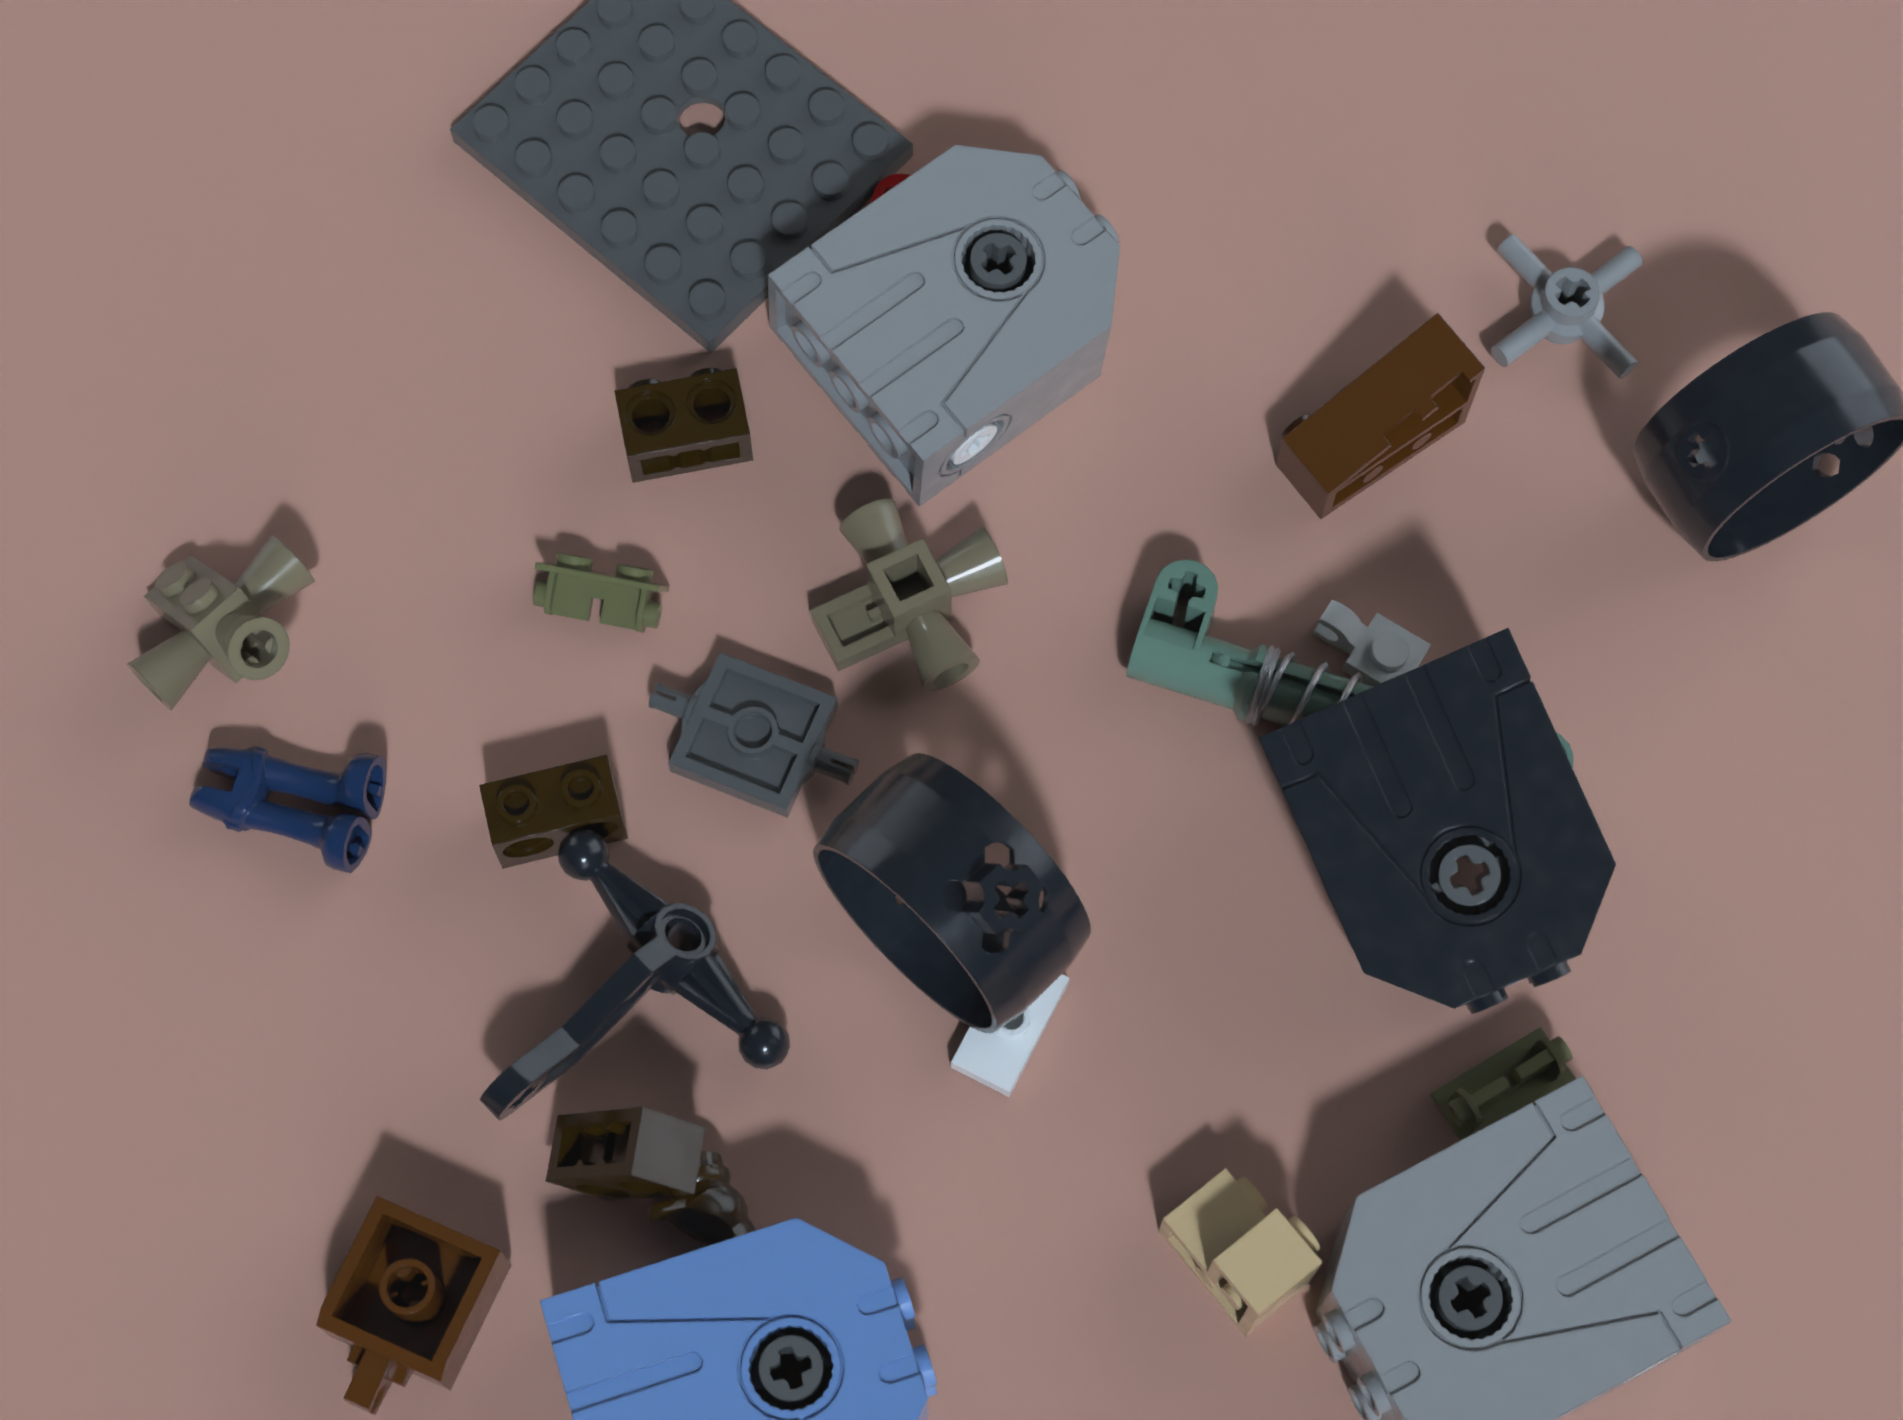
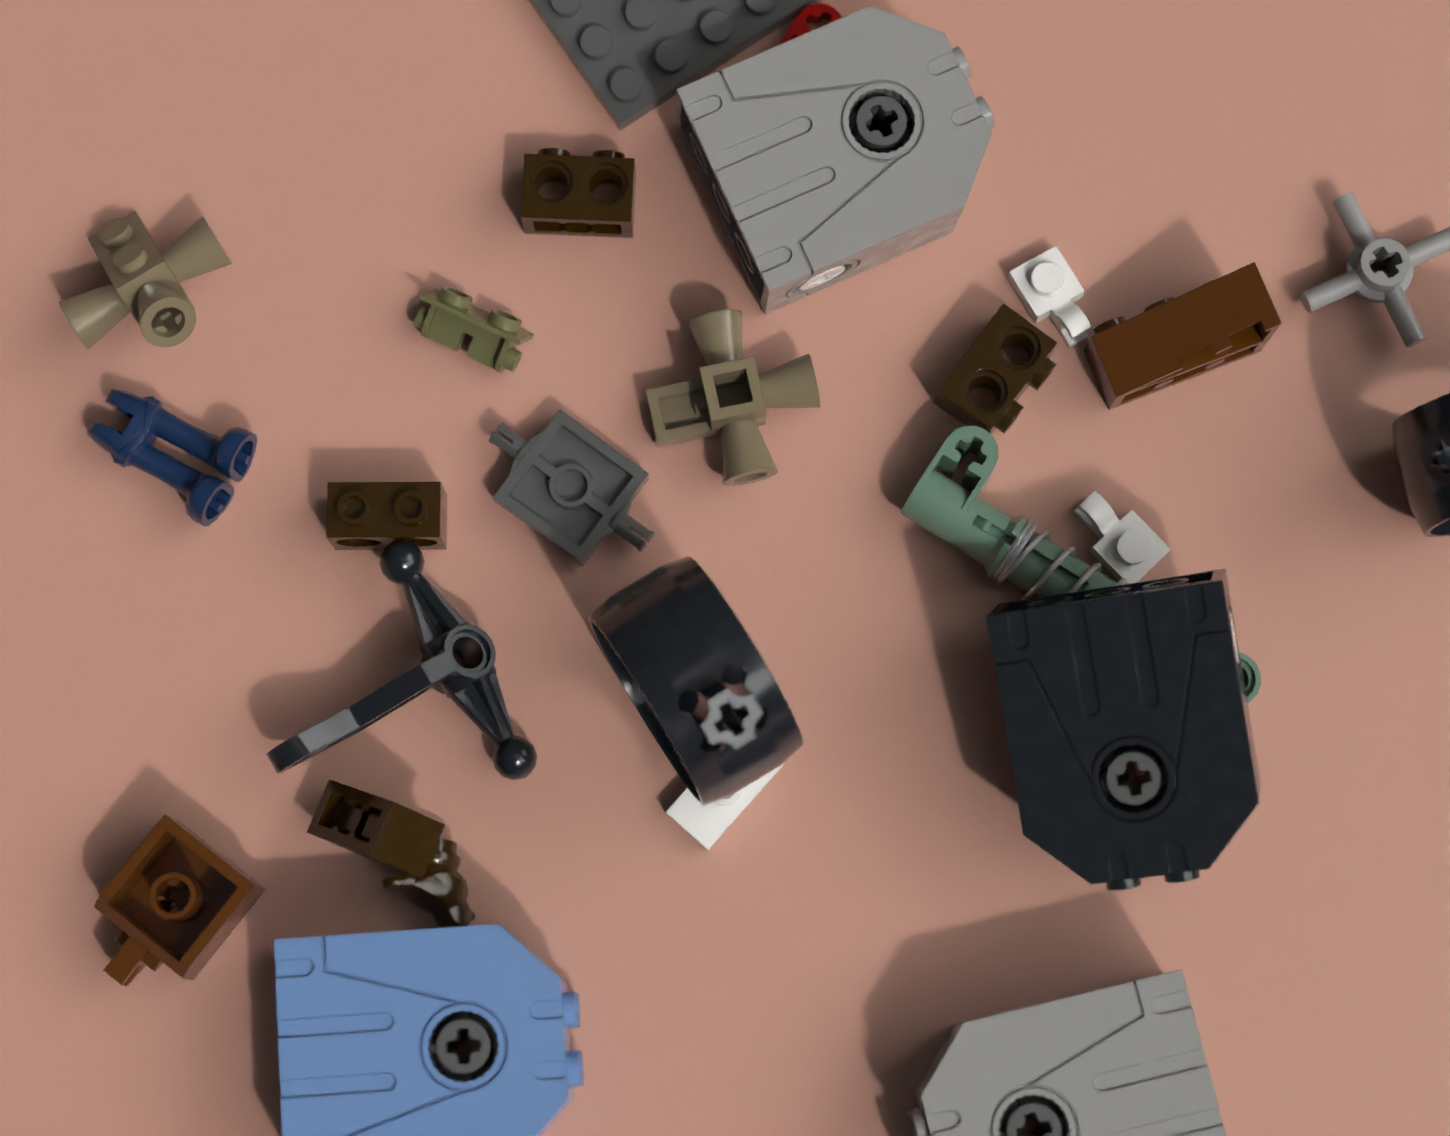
camera: 15 degrees right, 10 degrees up
tan brick [1159,1168,1323,1337] -> none
olive hinge [1430,1027,1576,1140] -> none
none -> dark brown brick [933,304,1057,435]
none -> white plate [1008,246,1091,348]

